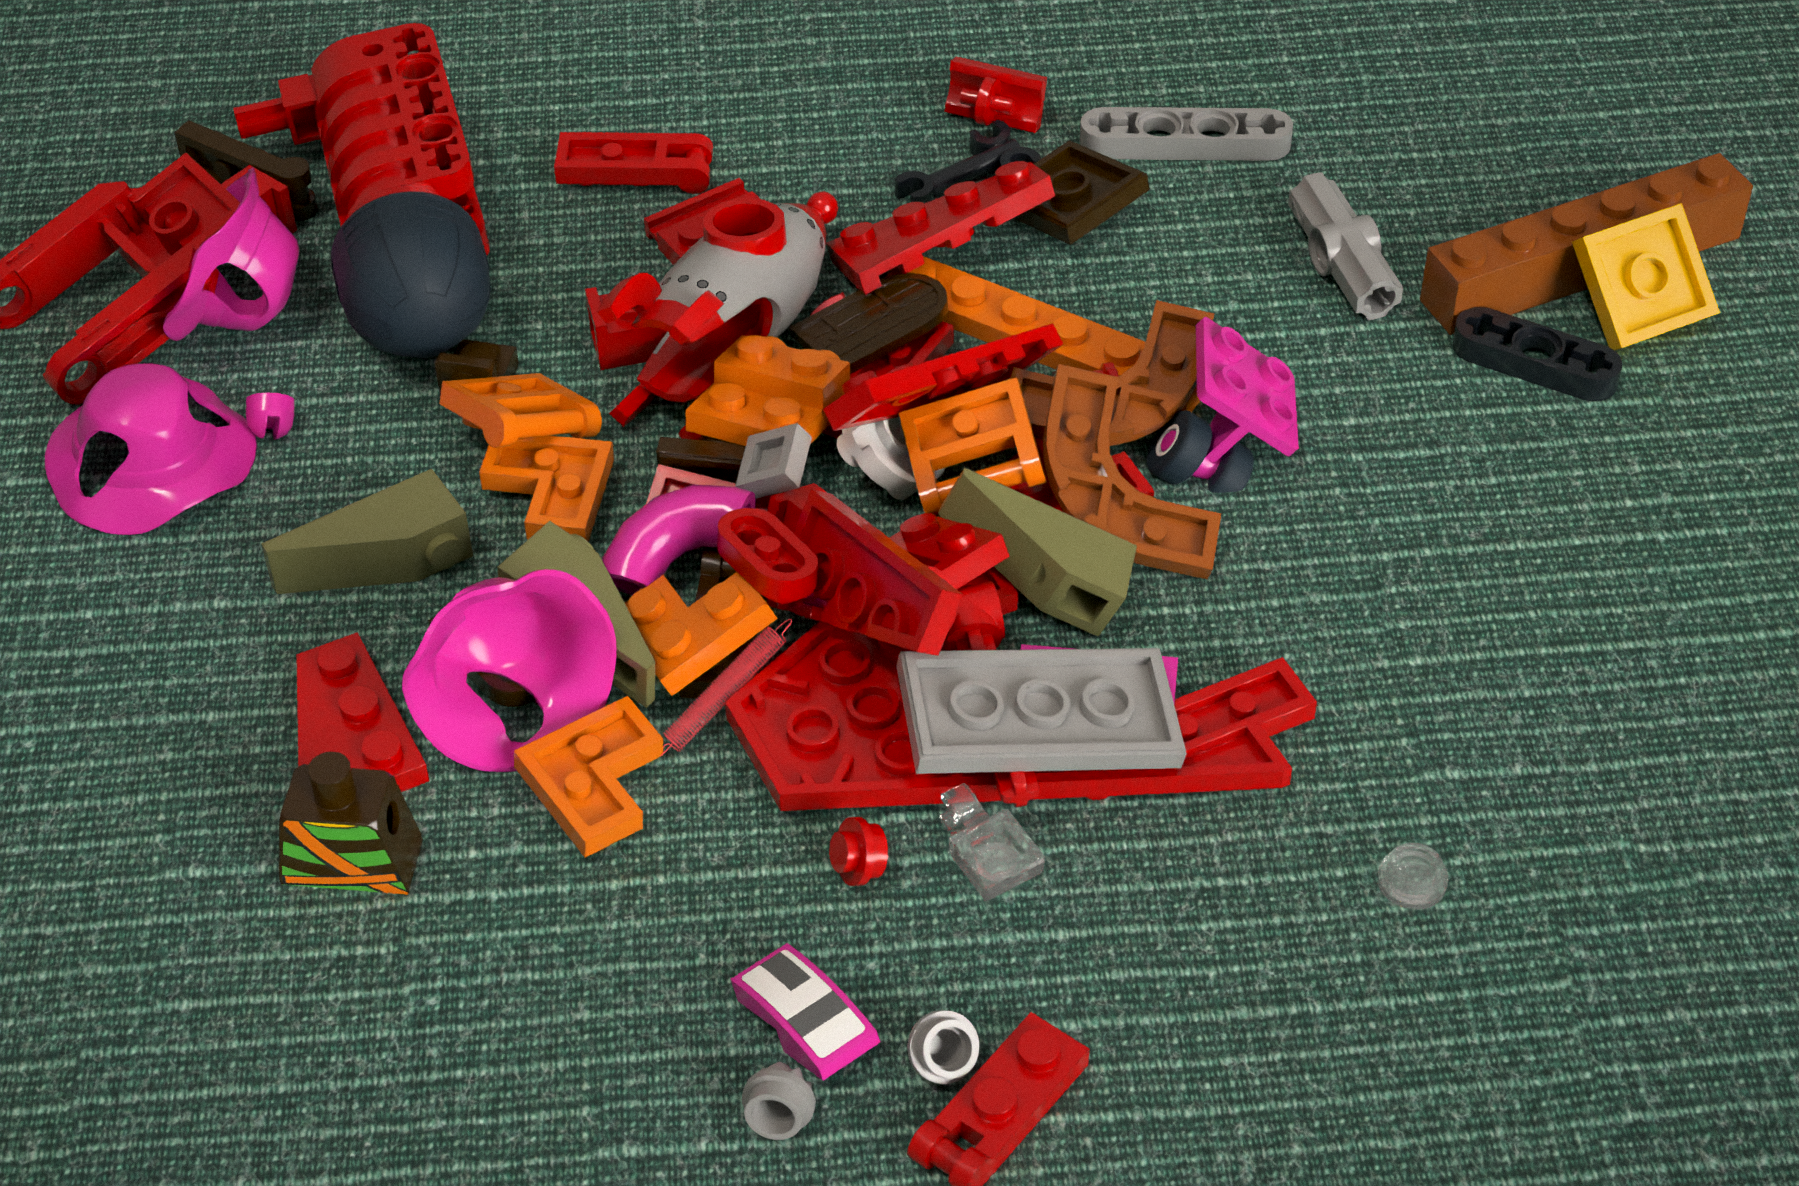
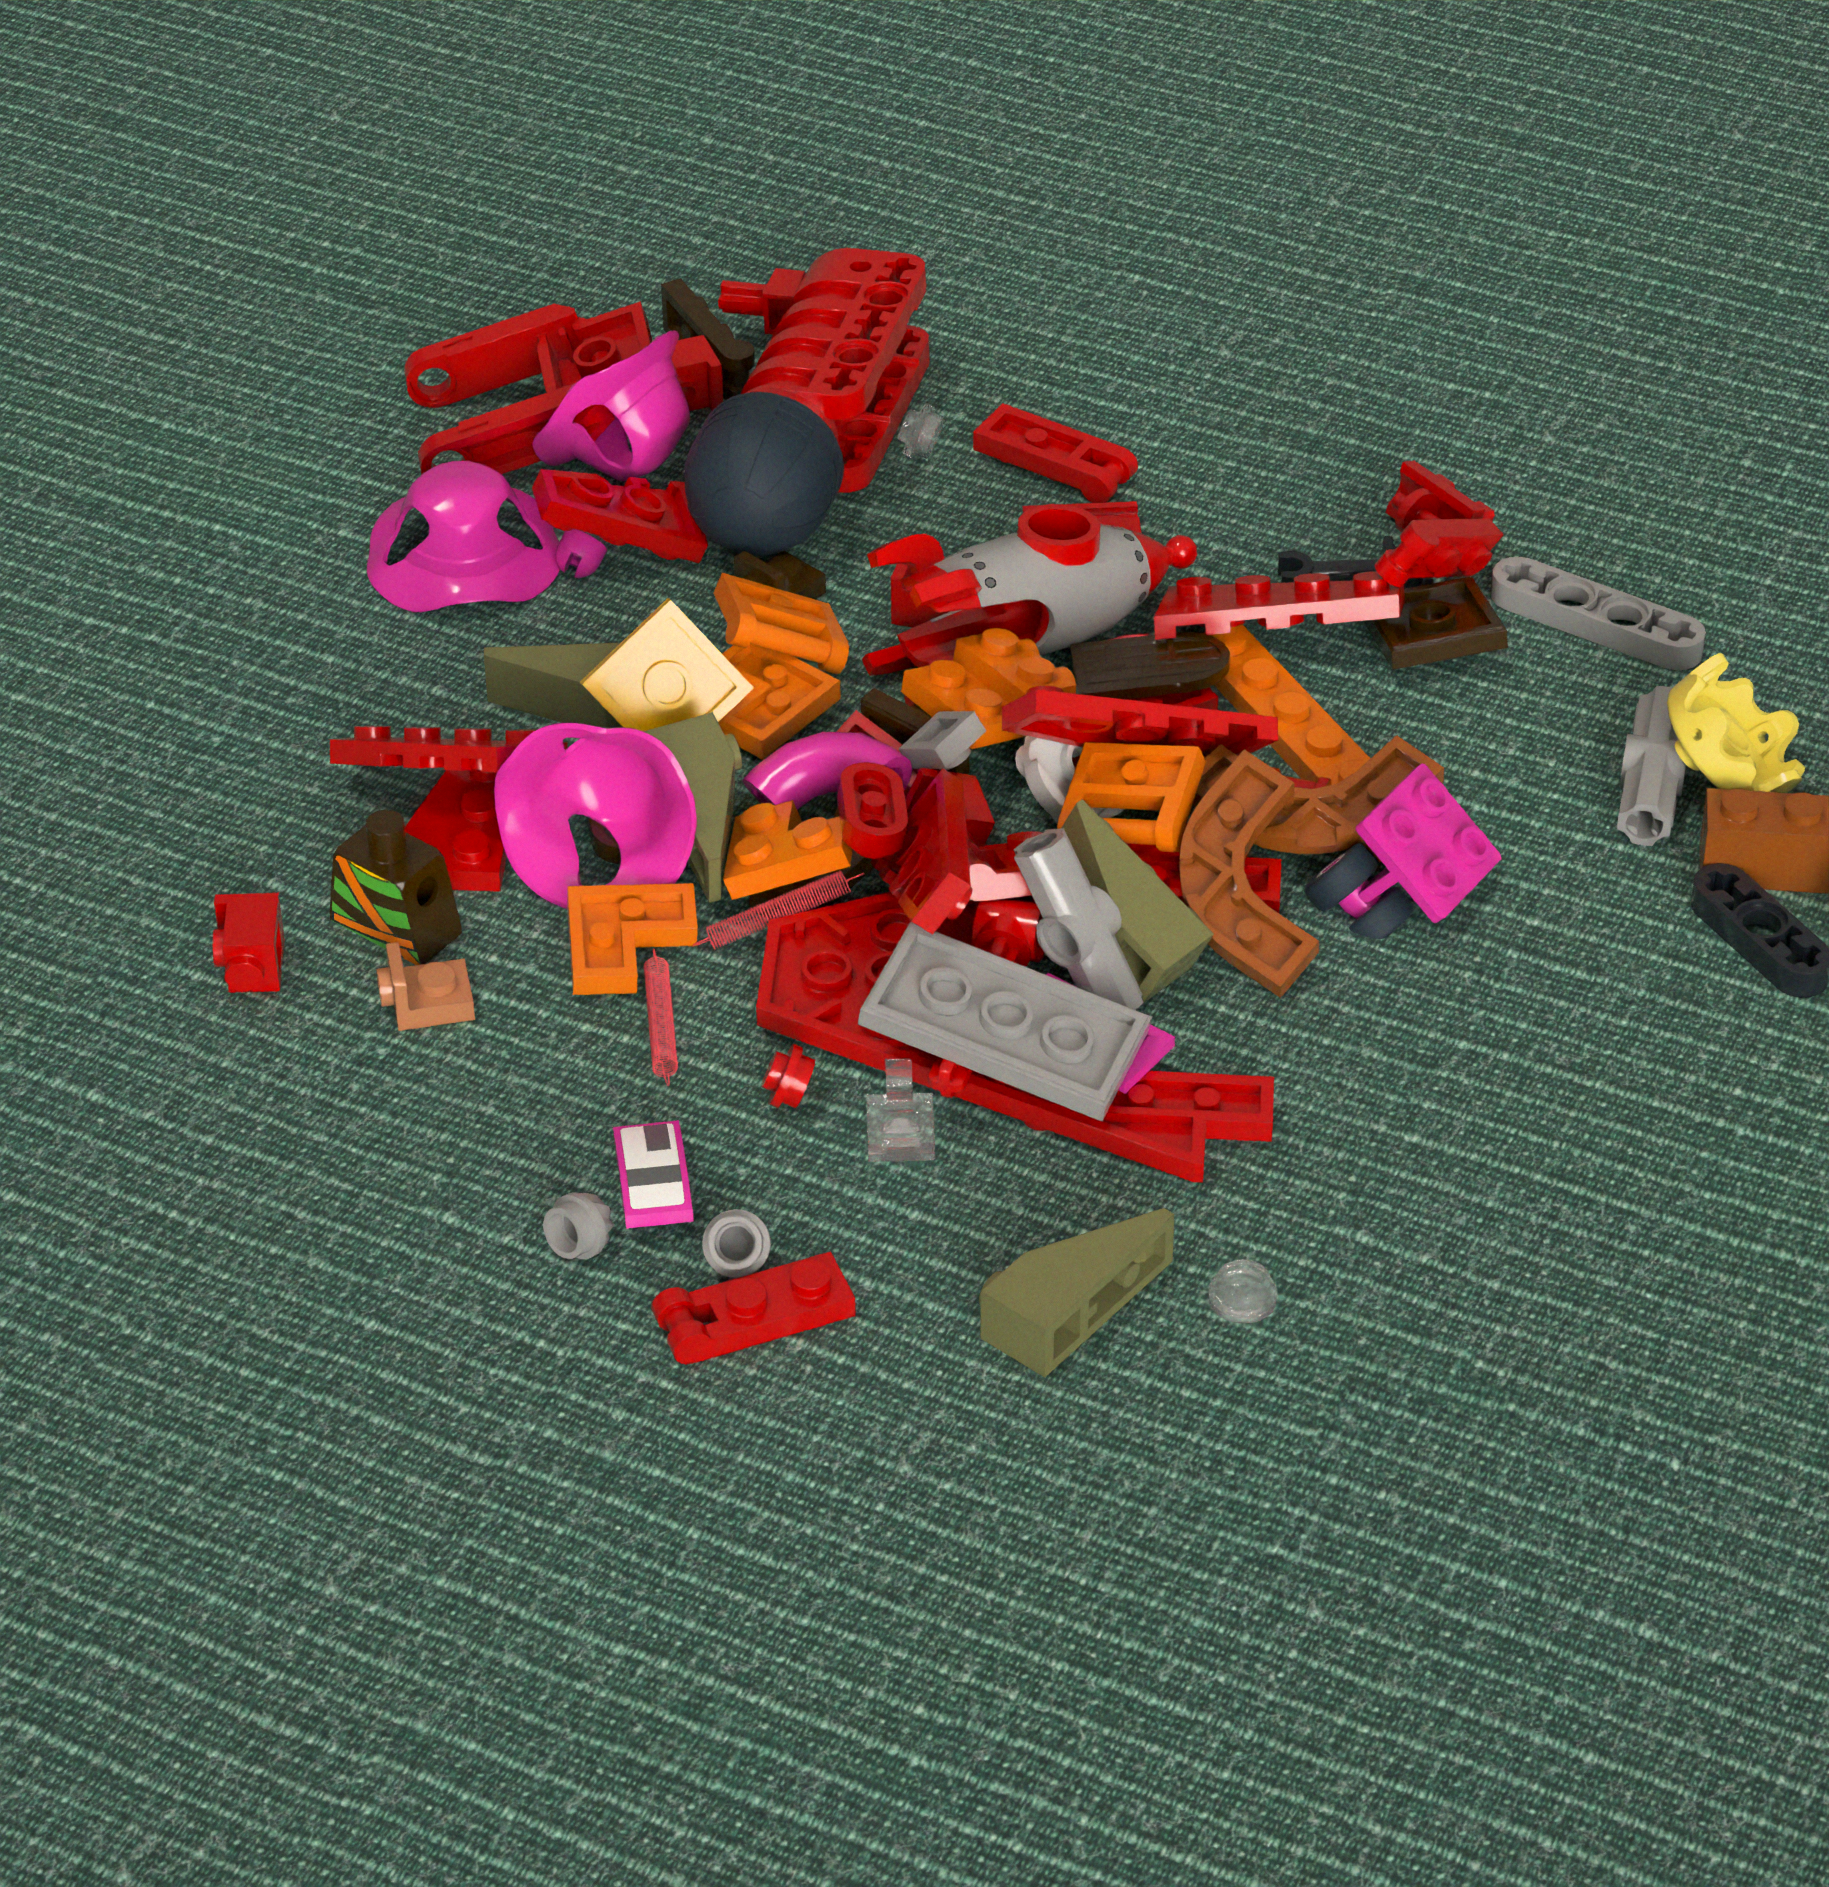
camera: 30 degrees right, 5 degrees down
none -> red brick [213,893,285,993]
none -> red wing [330,726,568,773]
none -> nougat bracket [376,942,475,1031]
none -> red wing [532,469,708,563]
none -> plate [580,598,754,731]
none -> coral piece [644,948,678,1086]
none -> clear plate [898,403,945,459]
none -> olive slope [979,1208,1174,1378]
none -> light grey piece [1014,828,1144,1010]
none -> red plate [1375,519,1504,588]
none -> light yellow plate [1667,653,1805,793]

